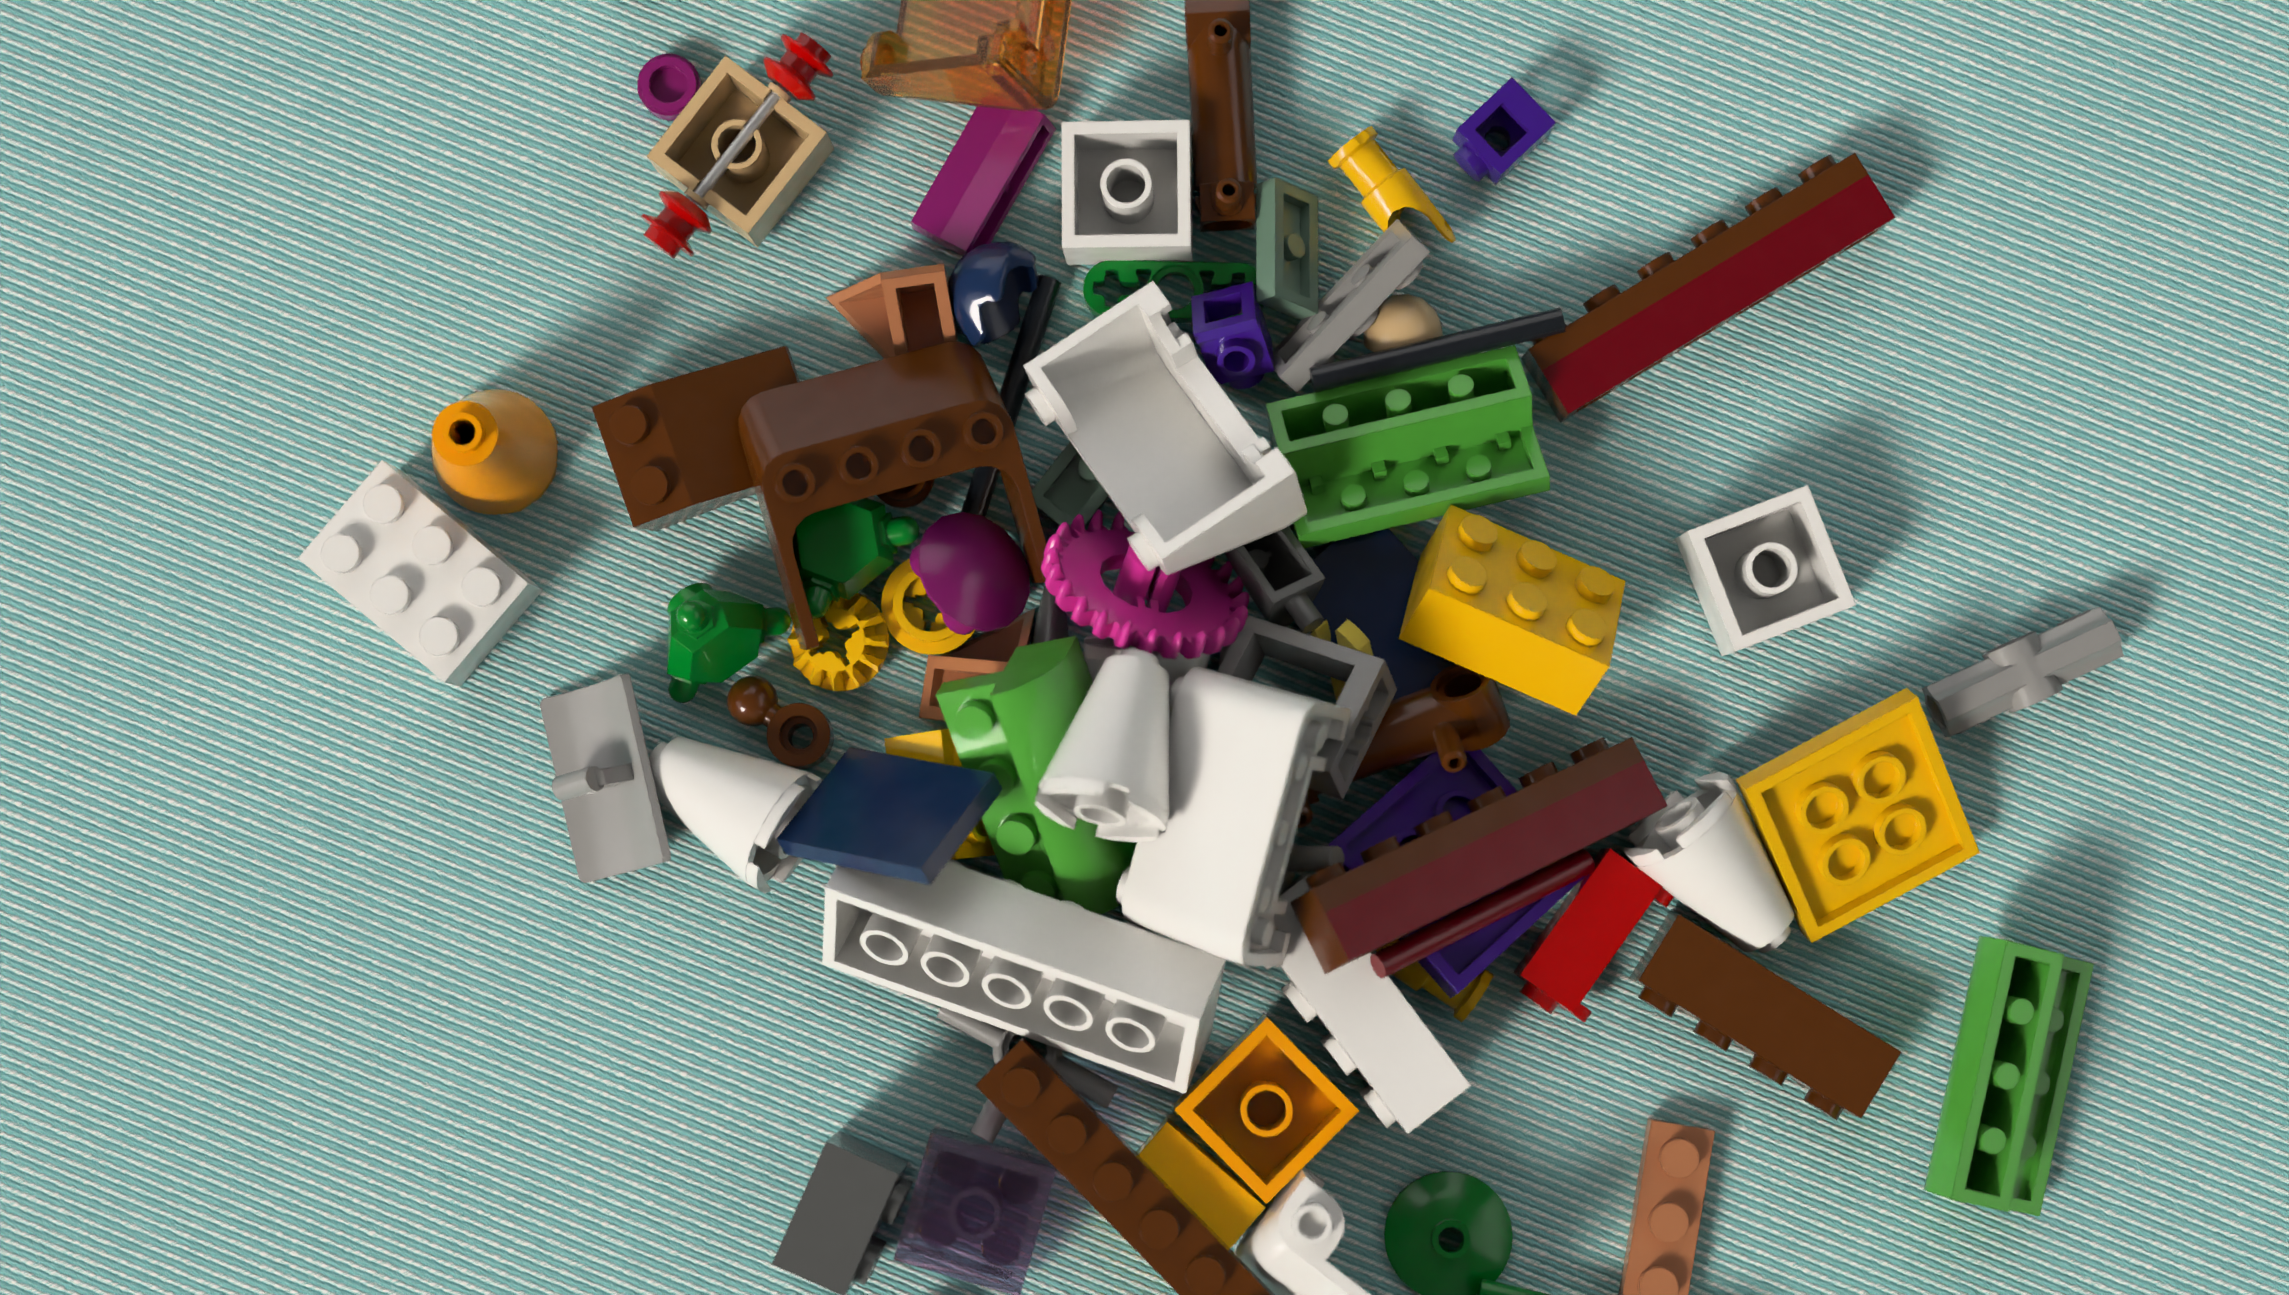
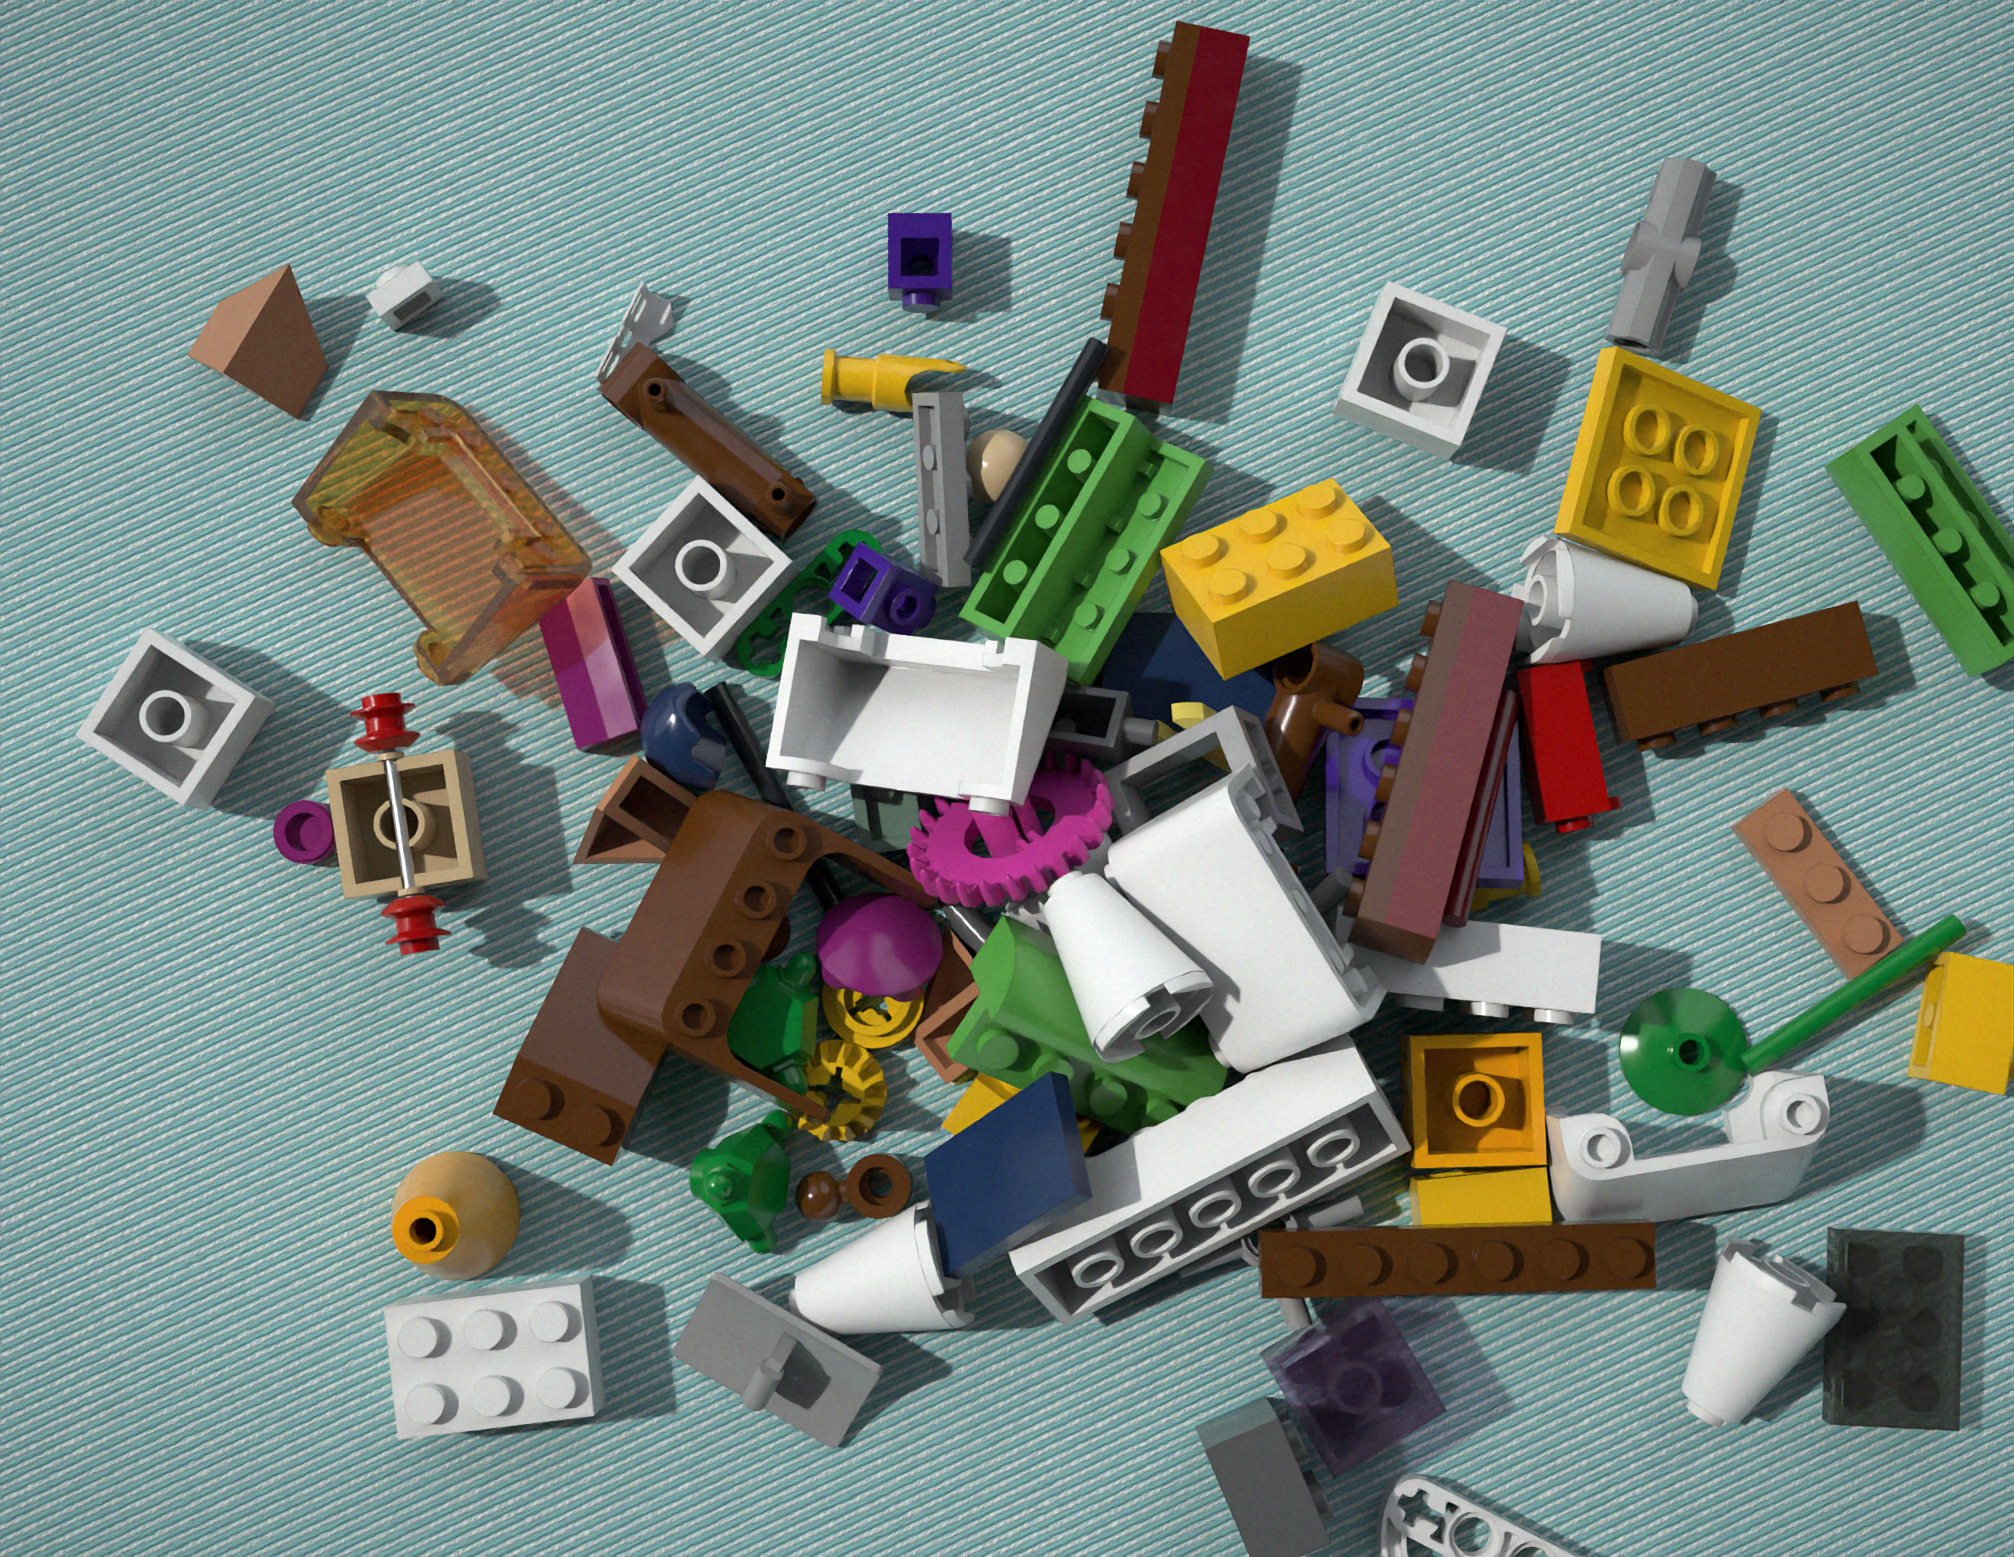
camera: 50 degrees left, 0 degrees up
sand green plate [1256,177,1318,320] -> none

